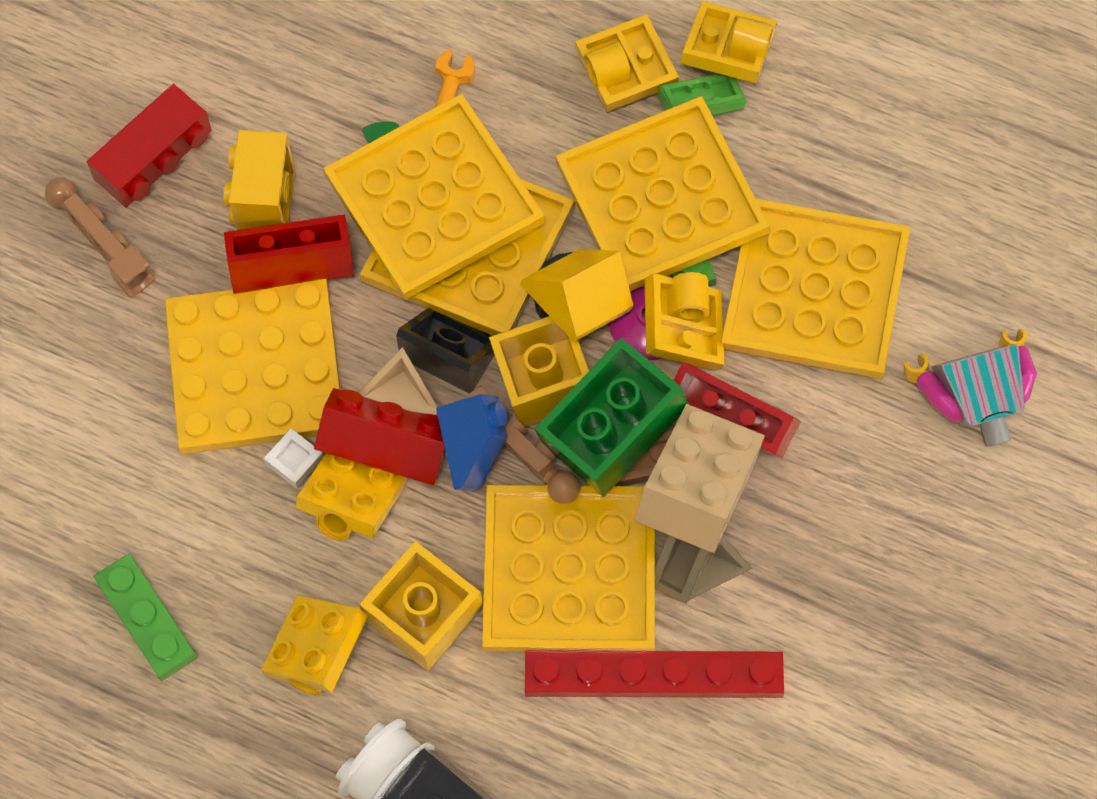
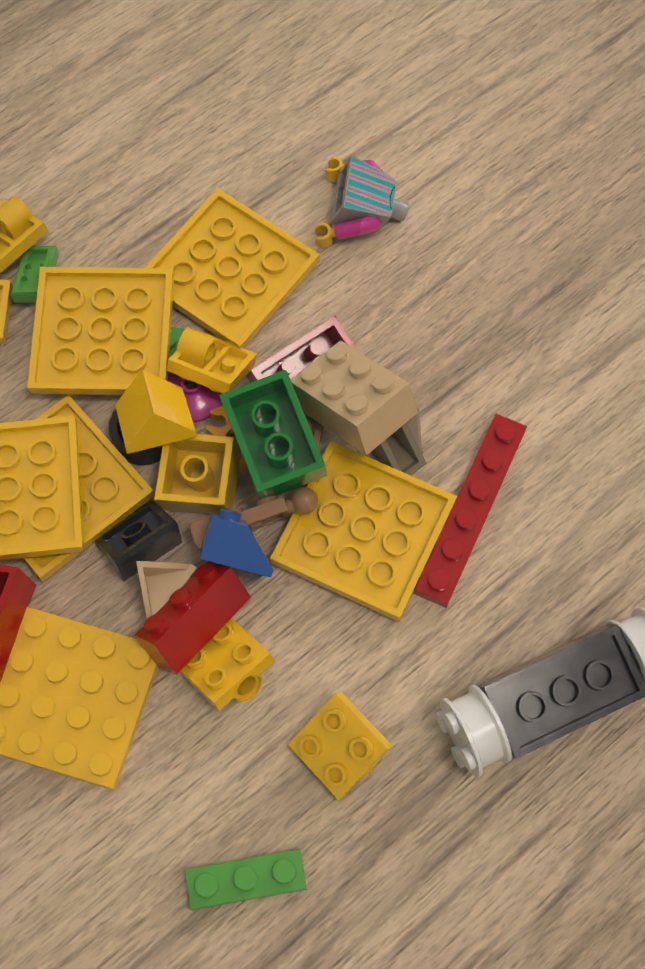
camera: 70 degrees left, 0 degrees up
white plate [263,429,323,489] -> none
yellow brick [359,541,483,671] -> none

